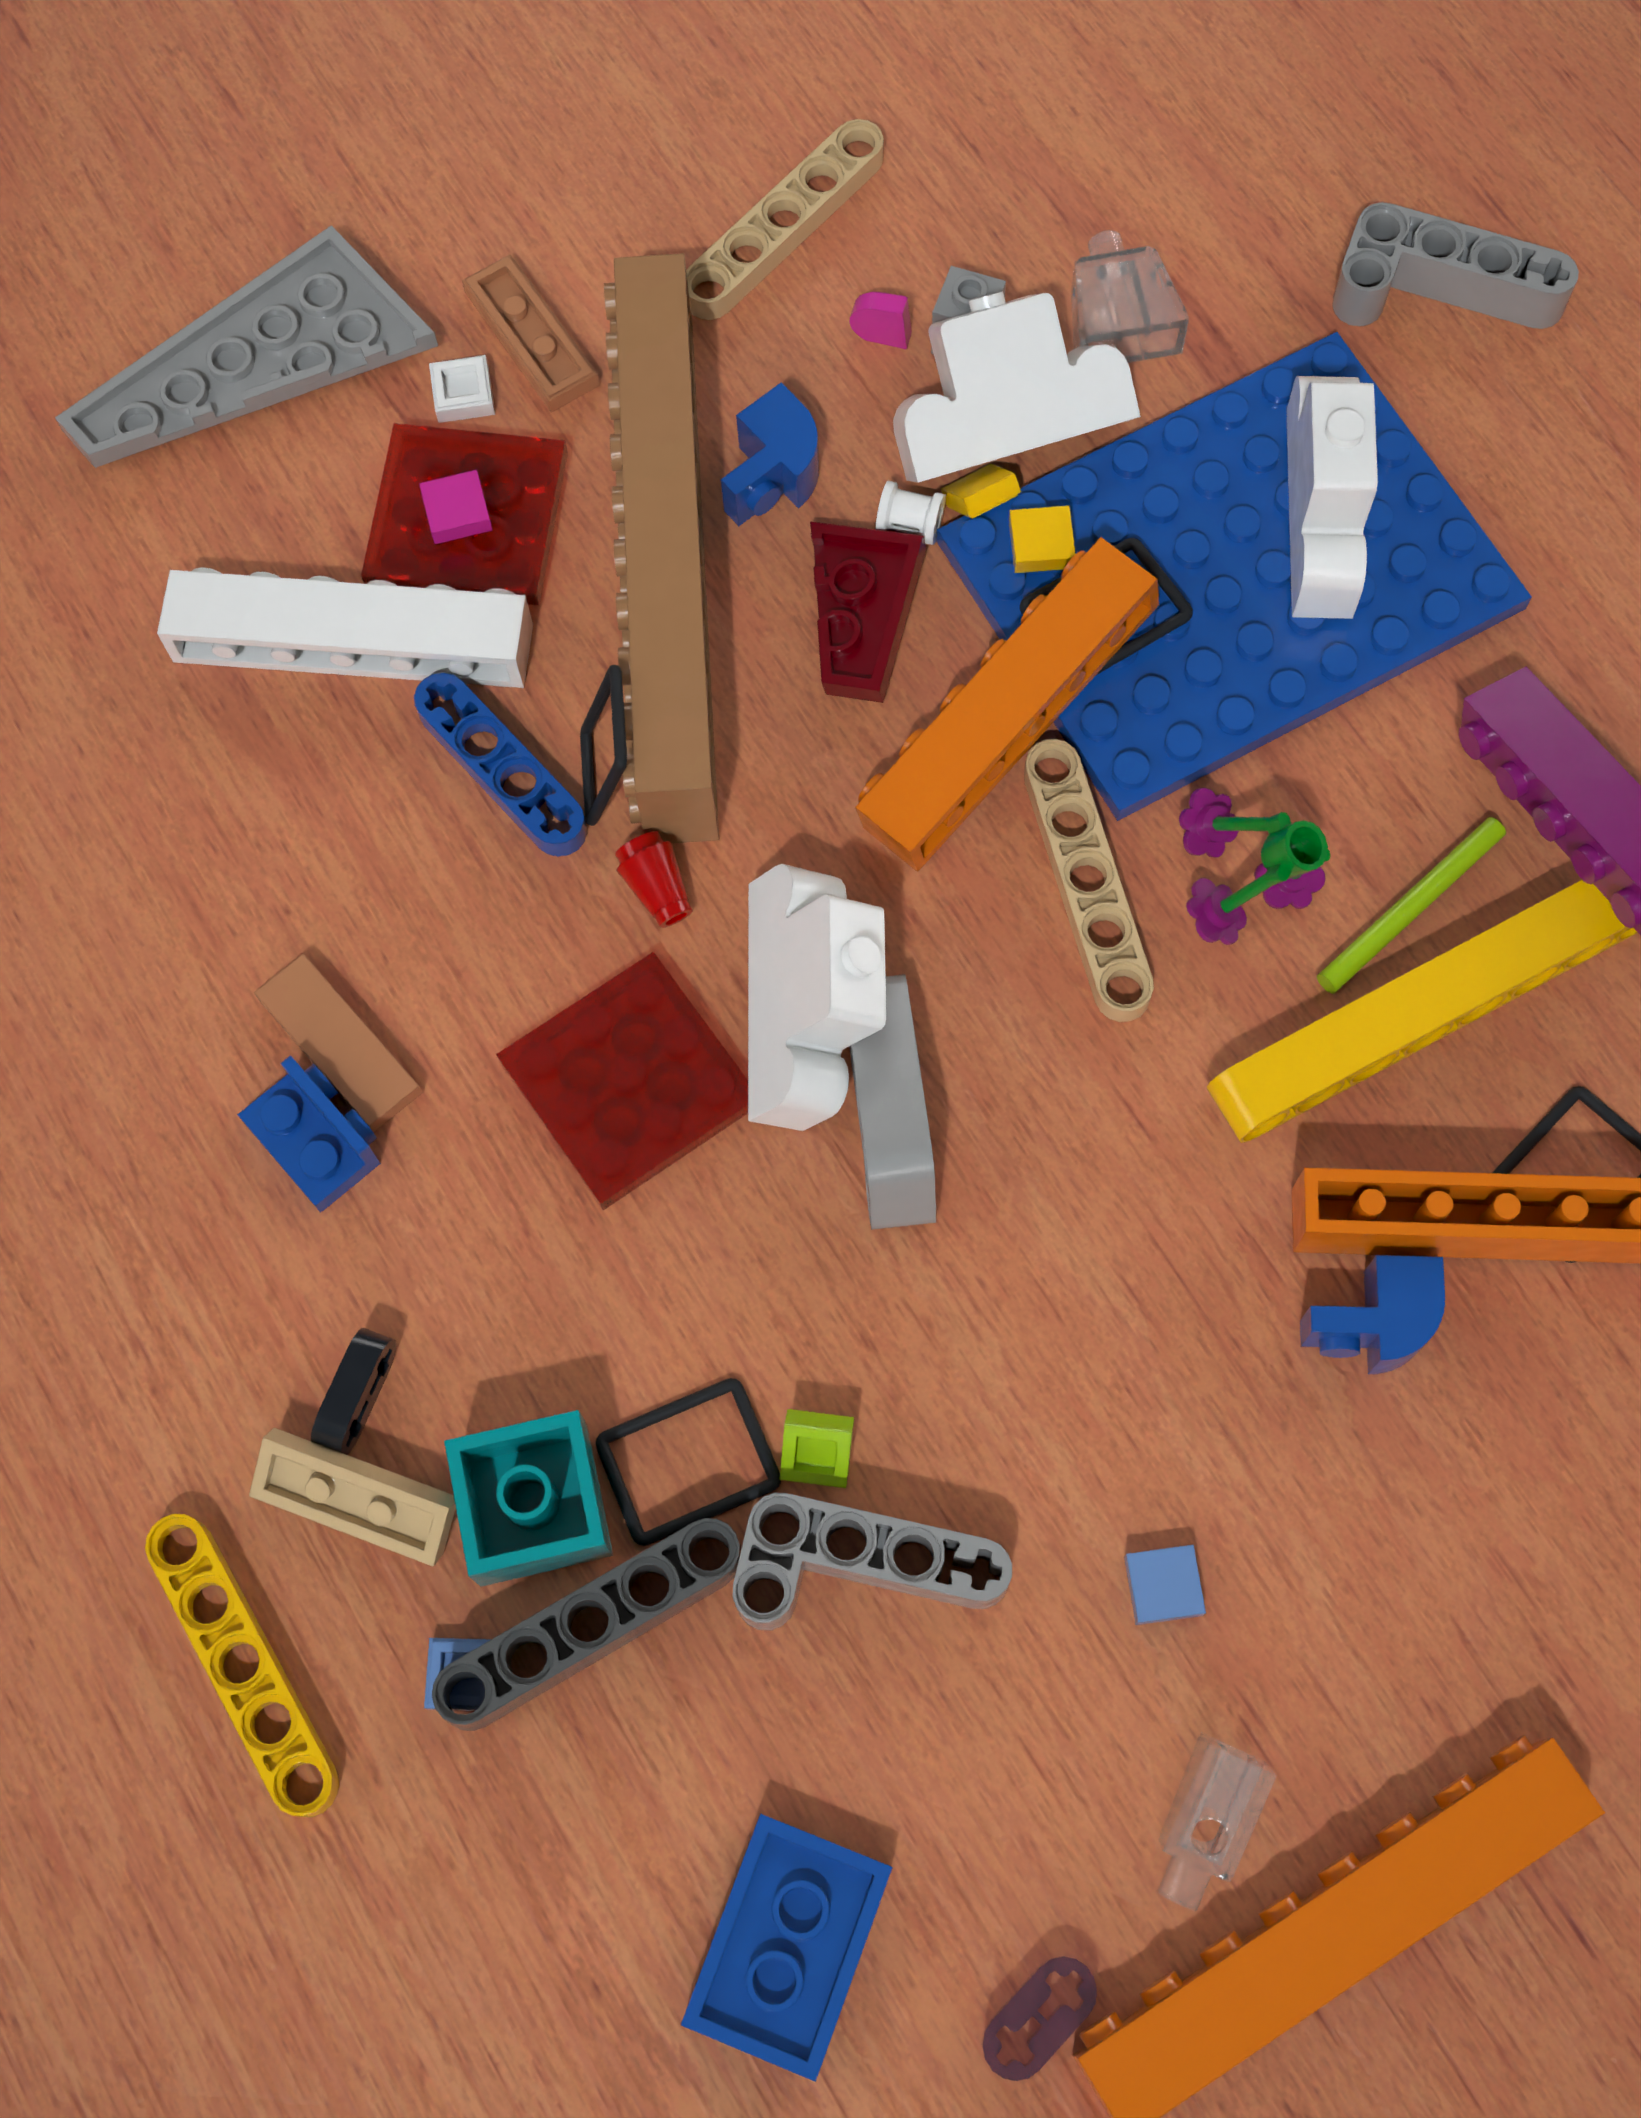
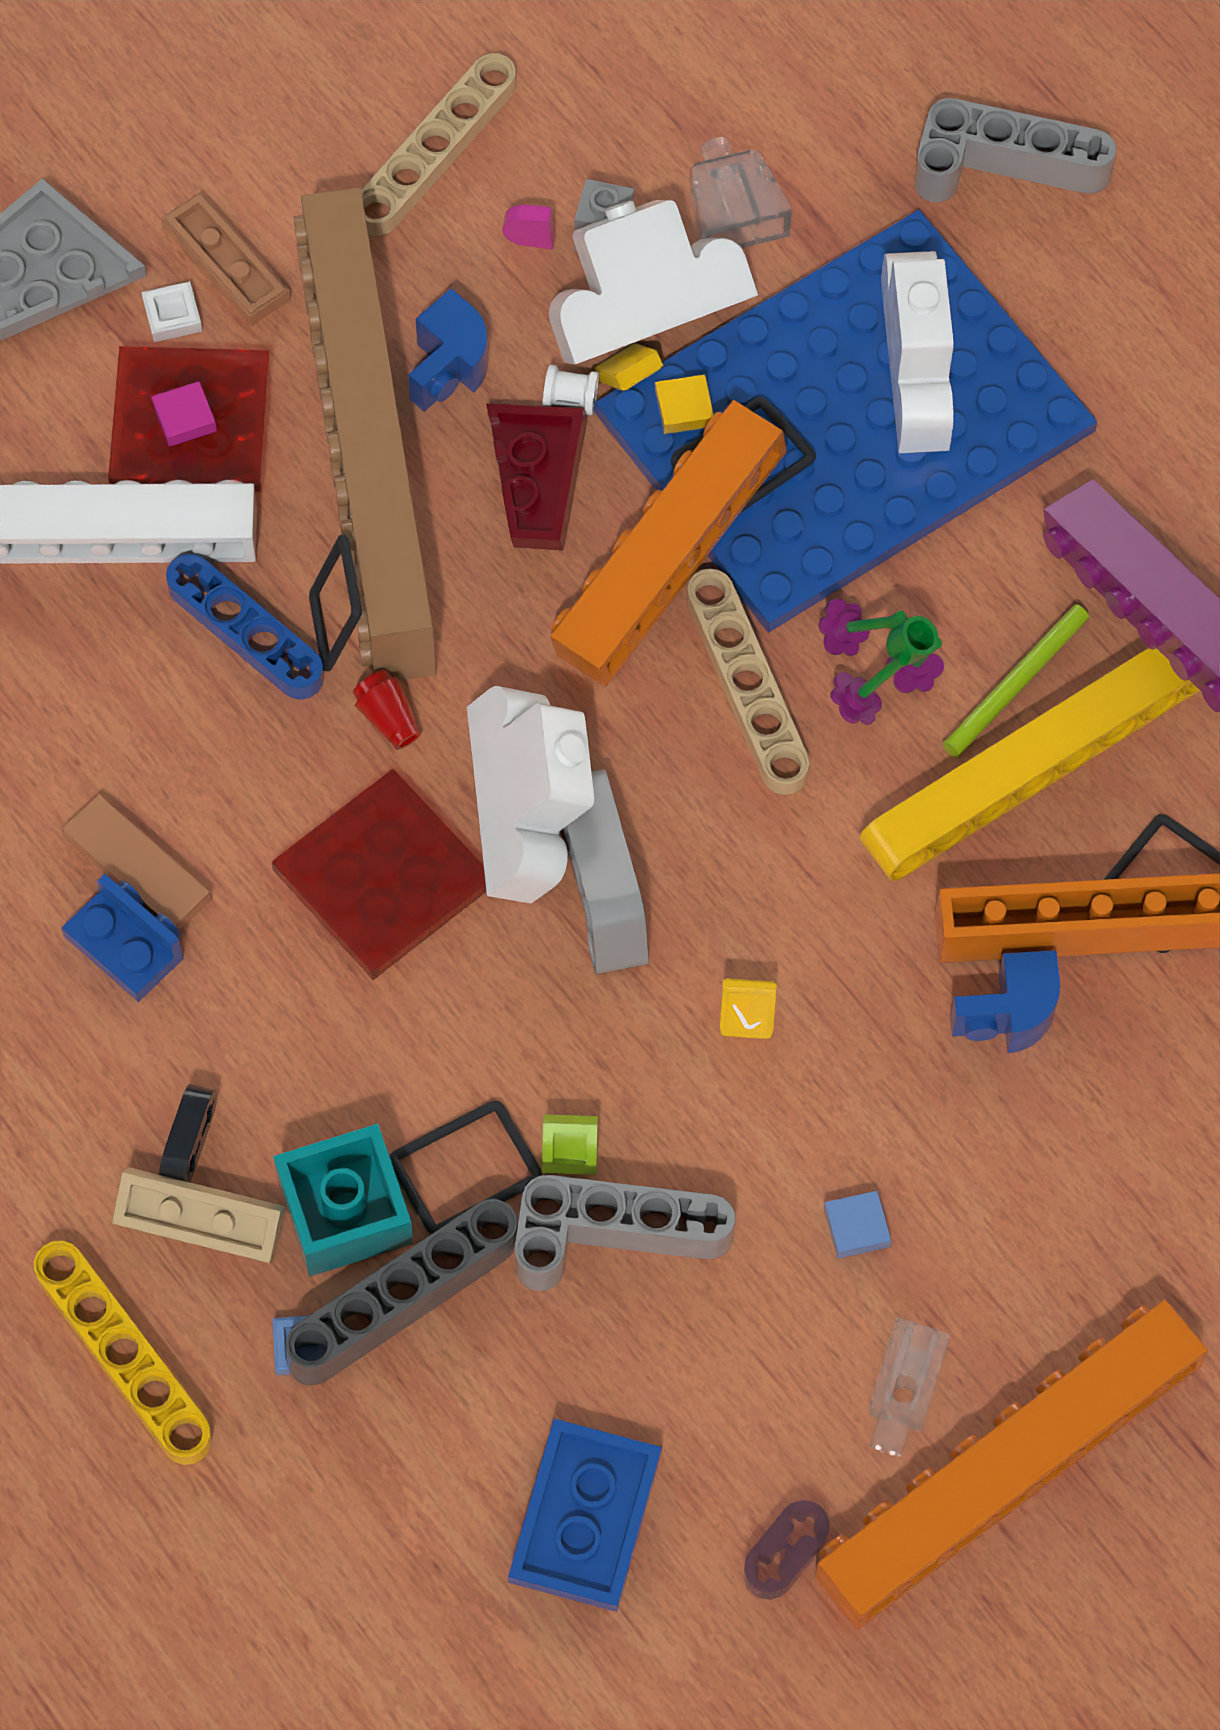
camera: 10 degrees left, 5 degrees down
none -> yellow slope [720,978,777,1039]

